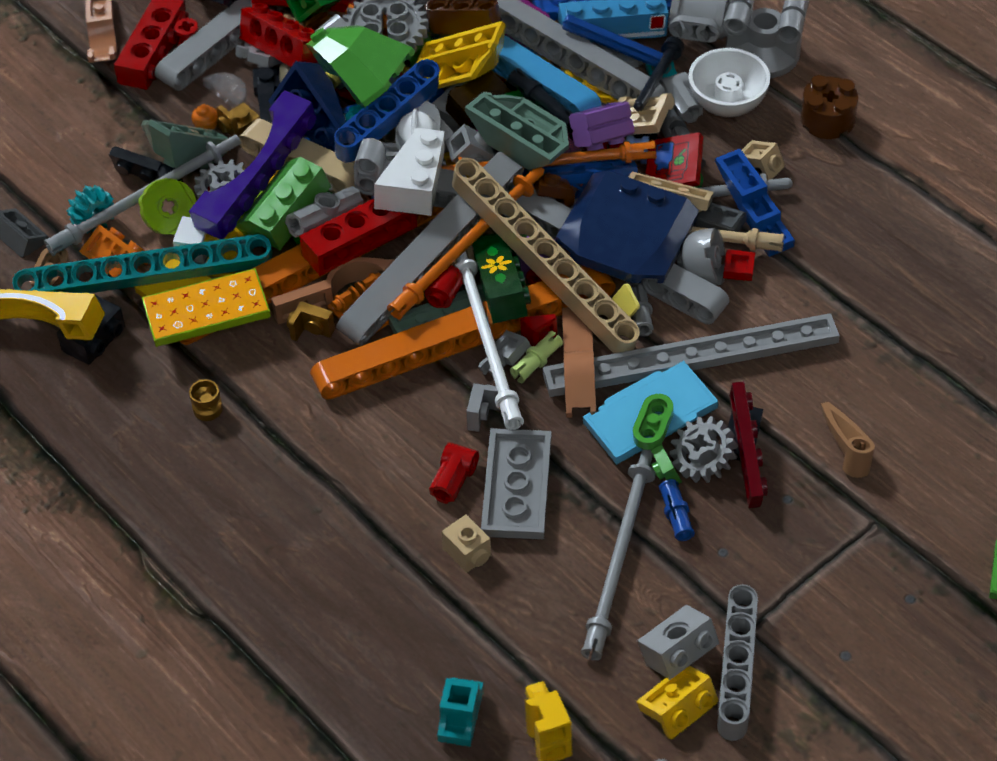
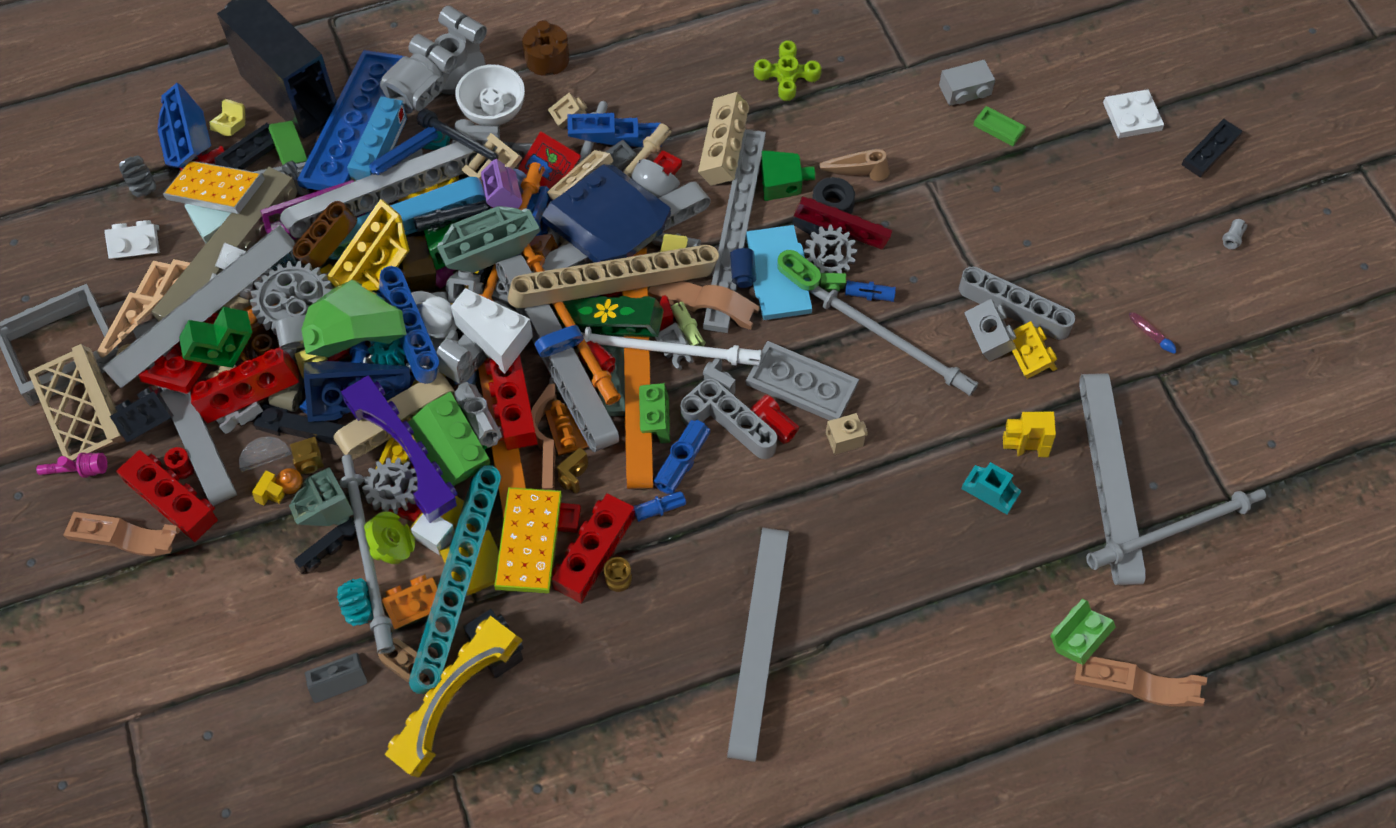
camera: 70 degrees left, 10 degrees up
none -> yellow tile [252,470,285,506]
none -> blue beam [534,325,584,357]
none -> red brick [552,493,635,604]
none -> red plate [557,503,581,533]
none -> blue axle [634,491,686,522]
none -> bright green bracket [639,383,670,443]
none -> blue piece [653,420,711,494]
none -> light grey beam [681,379,777,459]
none -> tan brick [698,92,749,185]
none -> light grey beam [727,527,789,762]
none -> dark blue brick [730,248,756,288]
none -> lime gear [754,40,822,101]
none -> green torso [761,151,815,201]
none -> black tyre [812,177,855,214]

